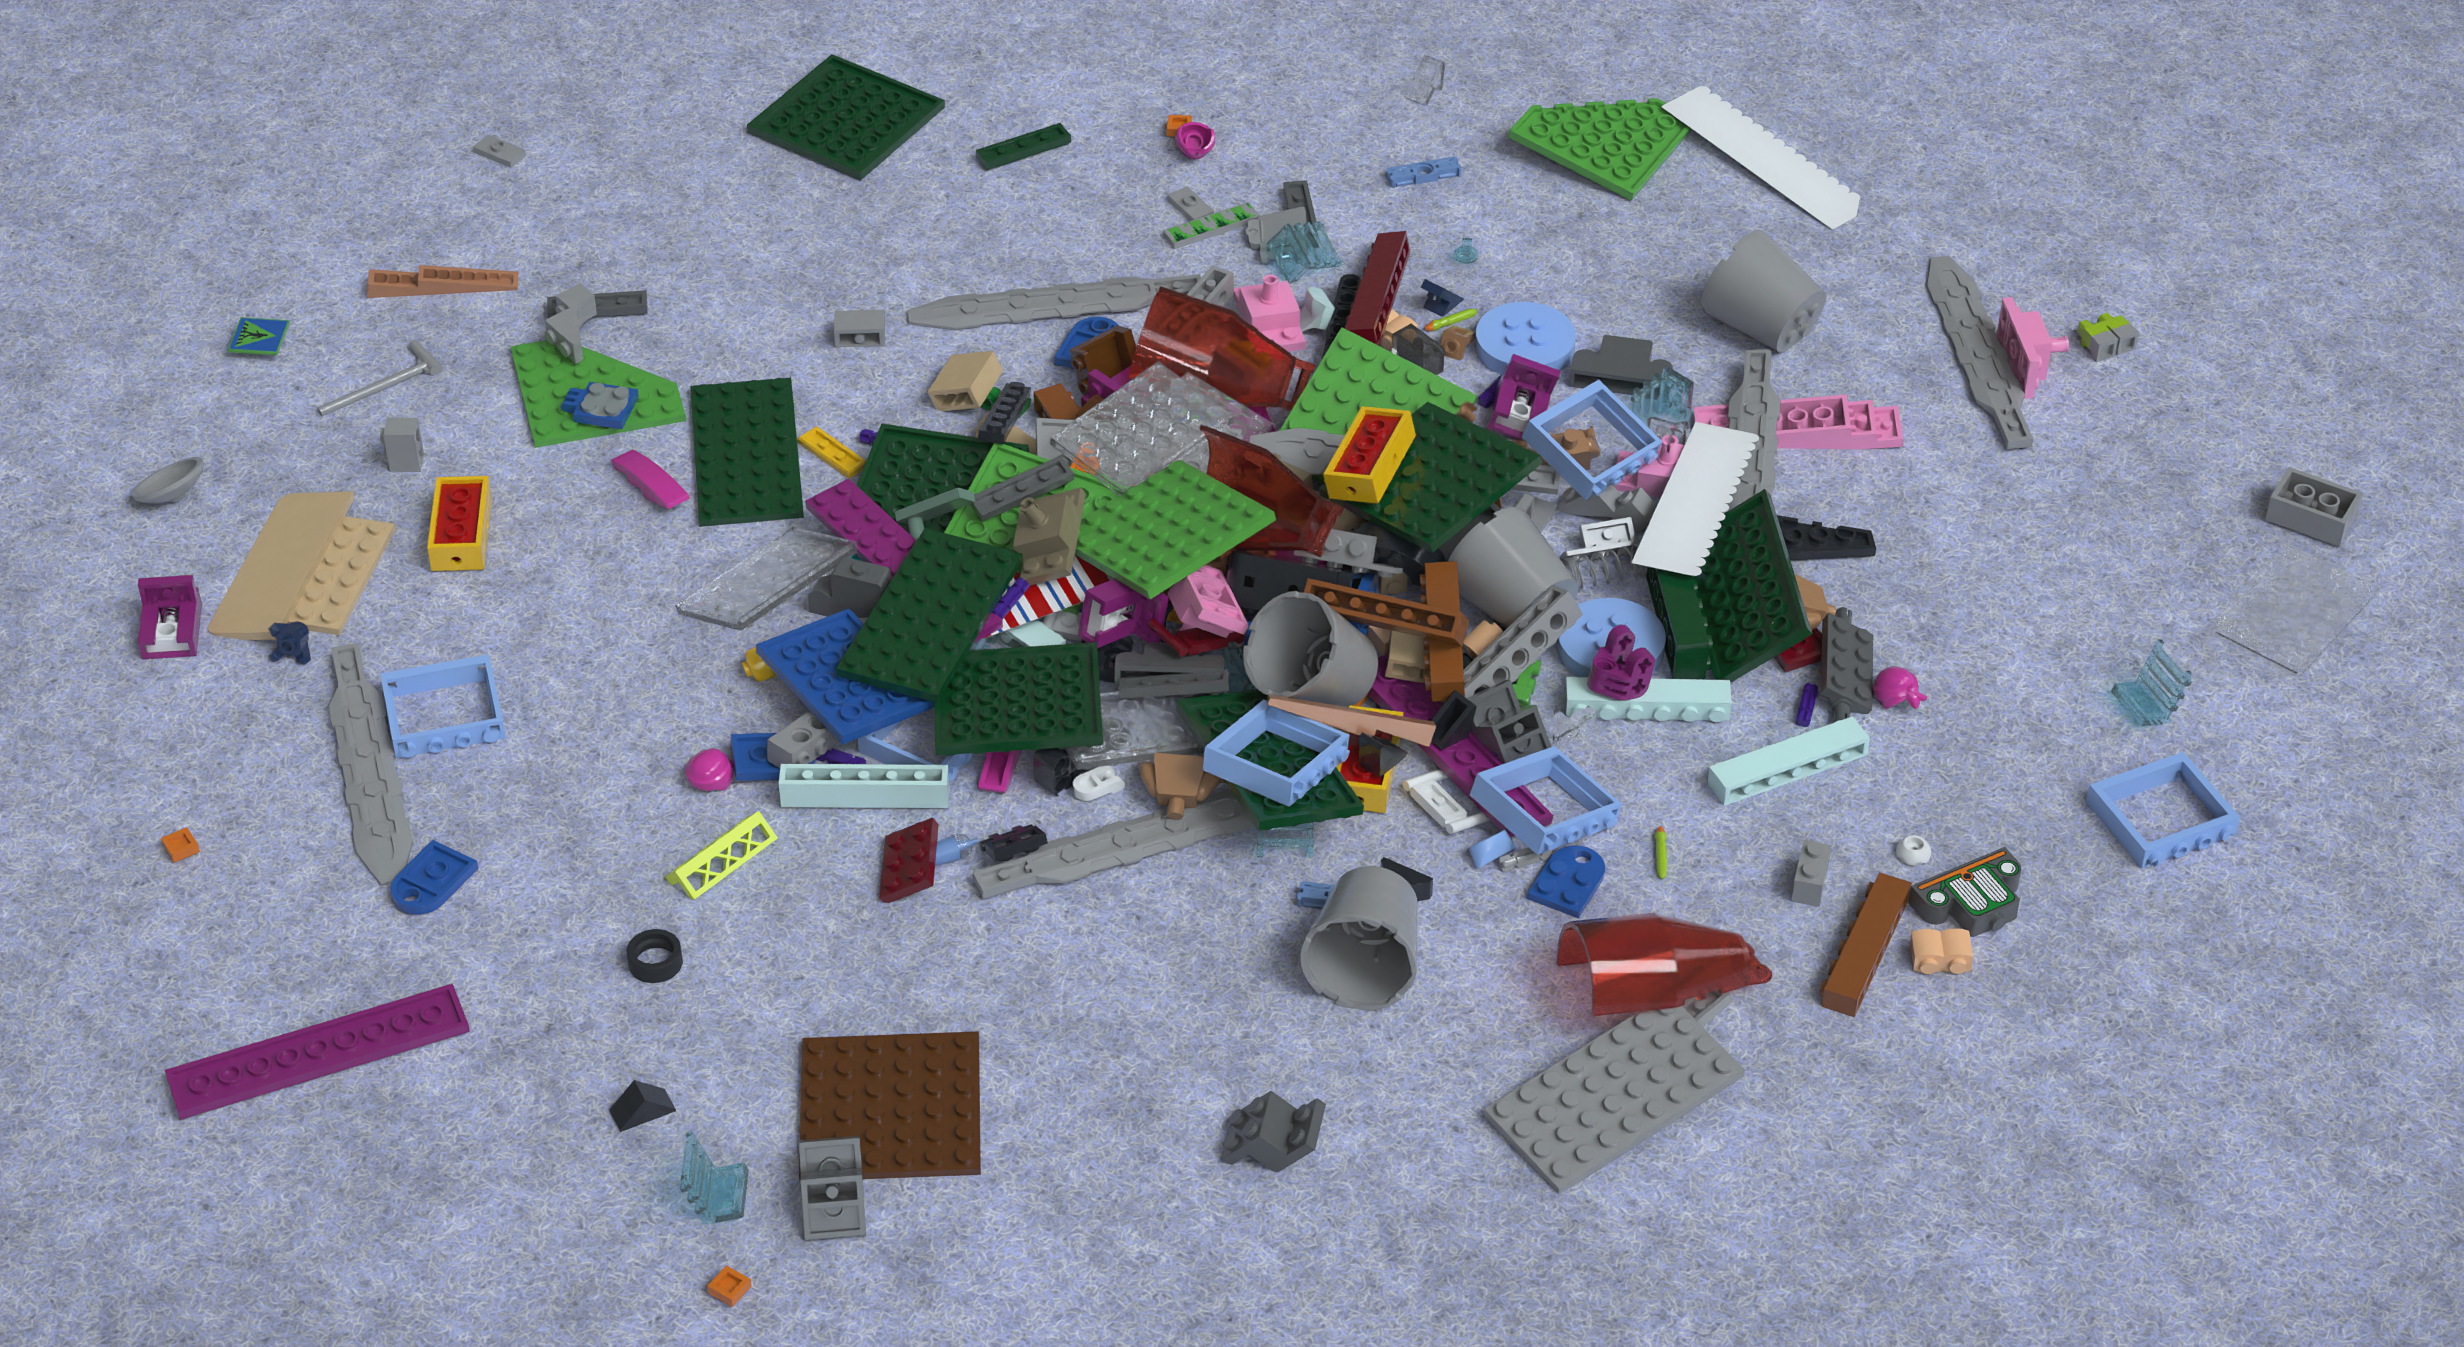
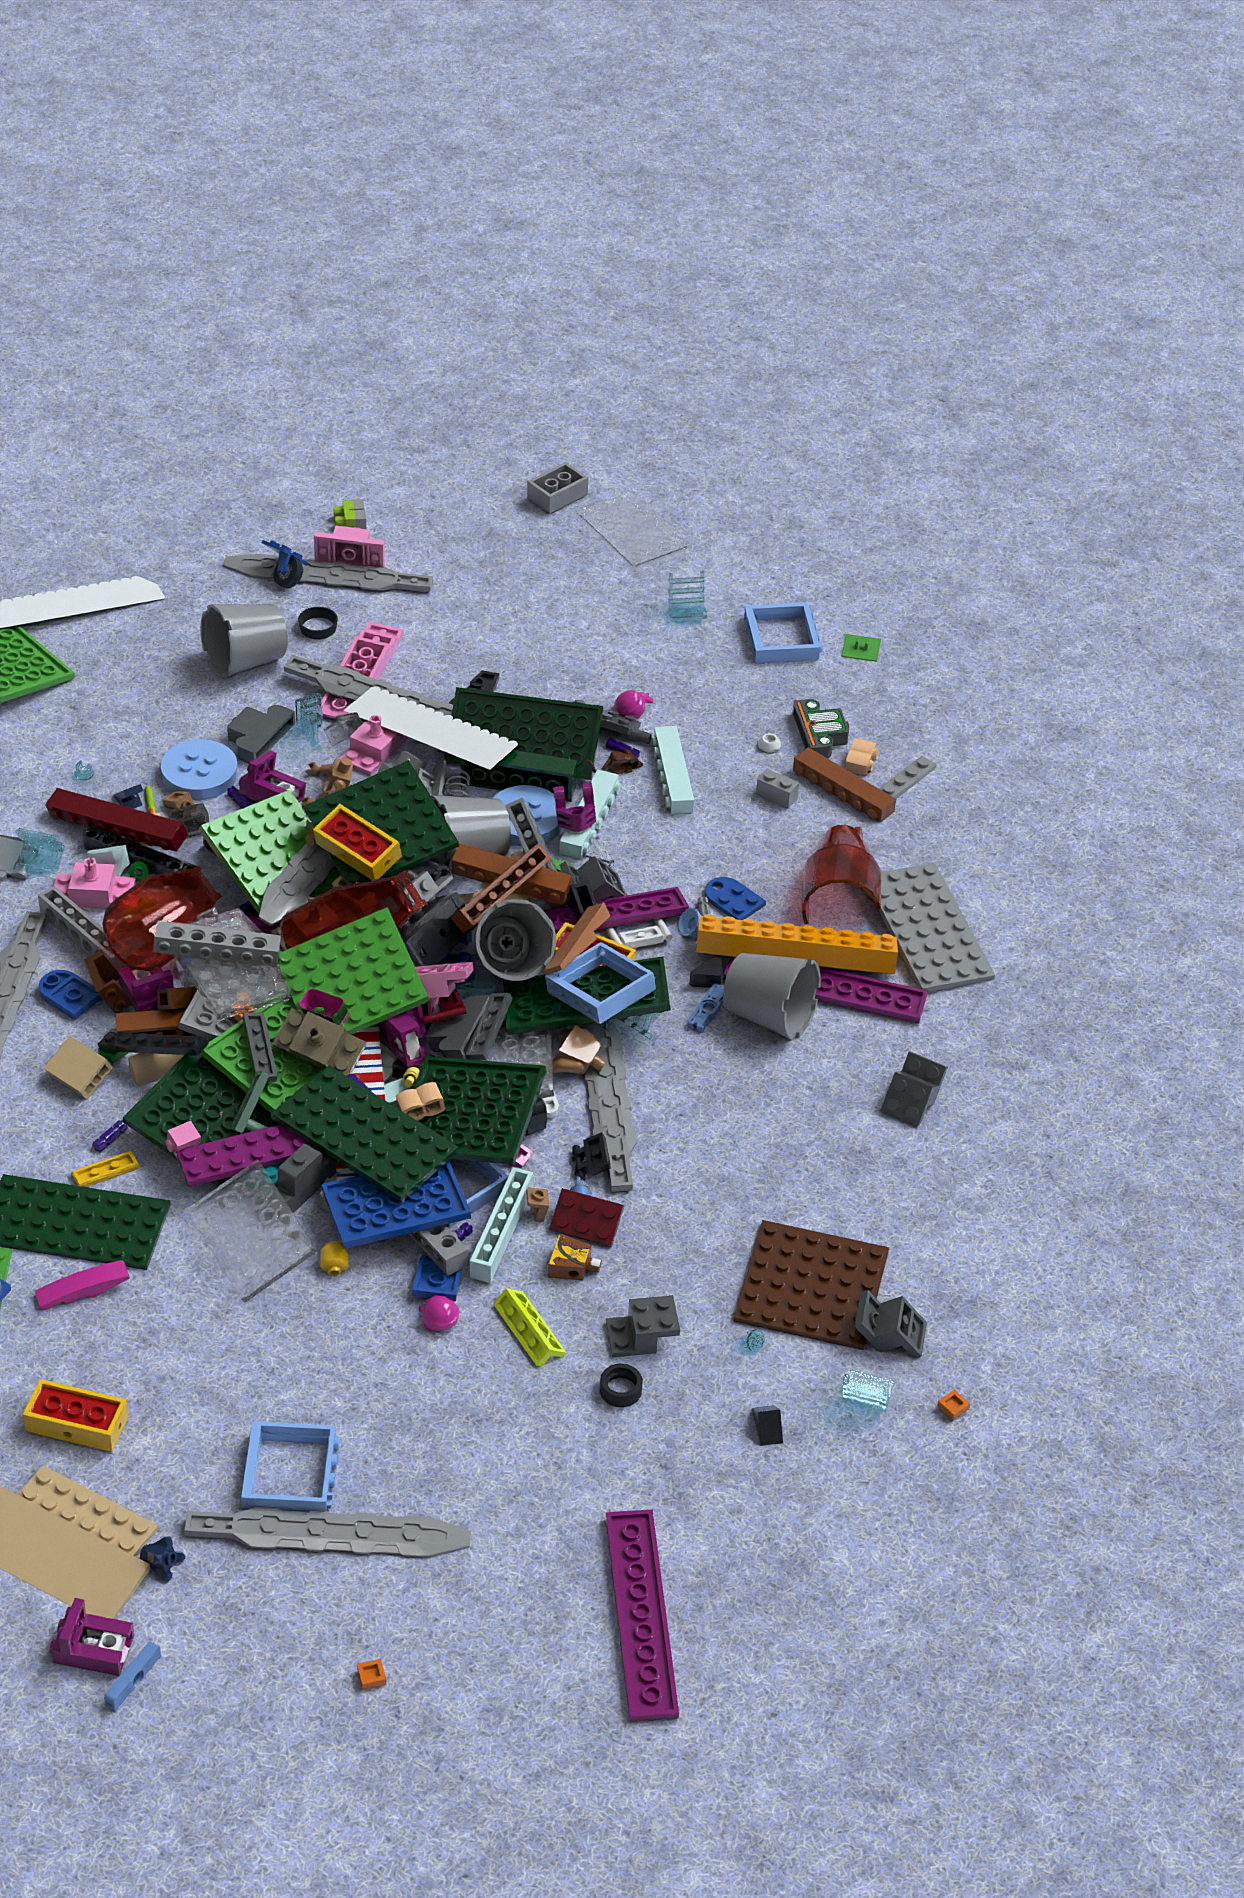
camera: 75 degrees left, 0 degrees up
blue plate [391,840,479,915] -> none
black slope [1359,732,1408,778] -> none
light blue window [1470,746,1622,855] -> none
light blue window [1522,380,1662,500] -> none
lime piece [1654,826,1668,879] -> none
none -> medium blue piece [104,1641,161,1712]
none -> green plate [129,862,148,882]
none -> light grey brick [153,920,281,967]
none -> bright pink brick [165,1121,201,1158]
none -> clear slope [197,907,222,927]
none -> plate [262,540,308,589]
none -> black tyre [298,607,338,639]
none -> dark pink piece [300,989,349,1026]
none -> light nougat brick [396,1082,445,1121]
none -> light yellow cylinder [403,1067,420,1087]
none -> medium nougat bracket [526,1187,549,1222]
none -> dark orange torso [548,1234,602,1281]
none -> reddish brown animal [587,749,643,774]
none -> dark grey bracket [606,1295,680,1358]
none -> light orange brick [696,914,898,974]
none -> magenta plate [723,956,928,1024]
none -> clear light blue plate [740,1329,765,1352]
none -> bright green piece [841,634,881,662]
none -> light grey plate [879,756,936,799]

